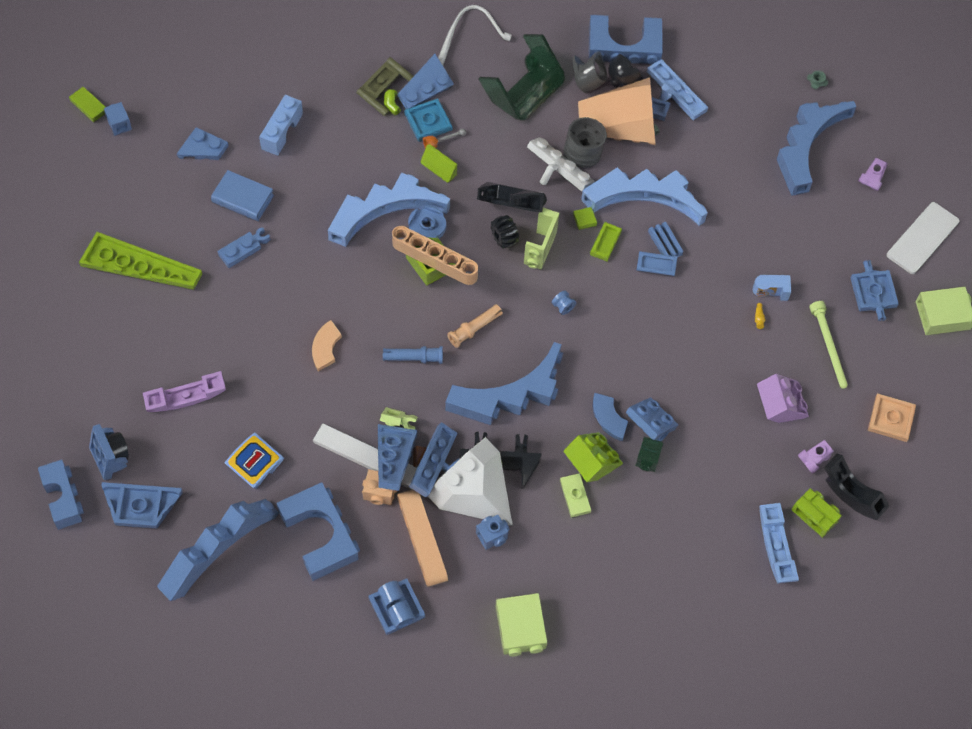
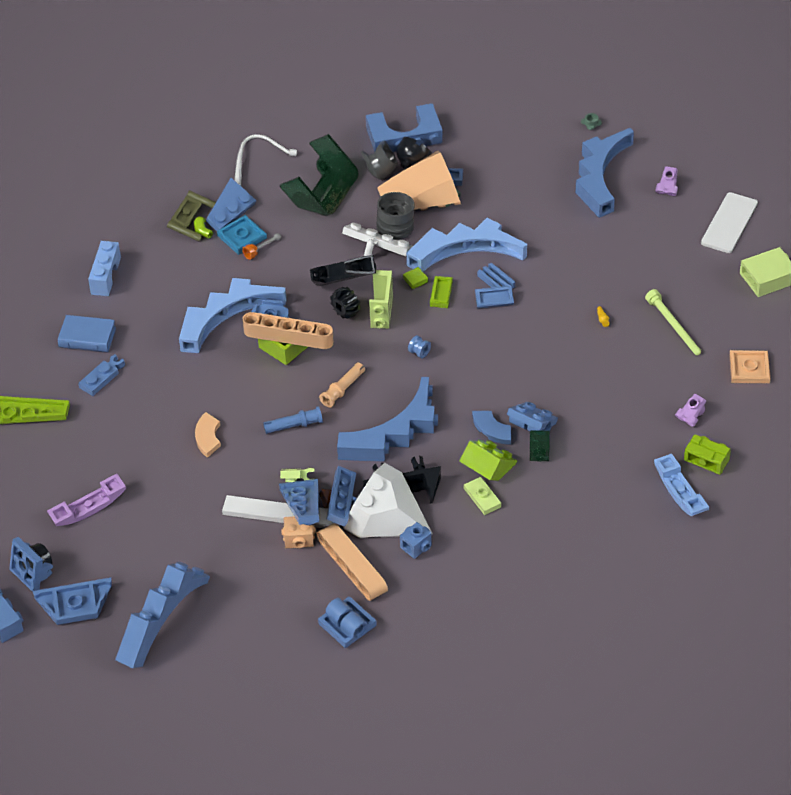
camera: 10 degrees left, 15 degrees down
medium blue wing [177,127,229,160] -> none
slope [224,432,285,489] -> none
medium blue arch [276,482,360,581] -> none
lime slope [421,144,457,183] -> none
yellowish green brick [496,593,547,656] -> none
light blue plate [647,59,708,120] -> none
light blue leg [752,275,791,301] -> none
lavender slope [757,374,809,423] -> none
black arch [824,453,889,520] -> none
medium blue plate [850,260,899,321] -> none

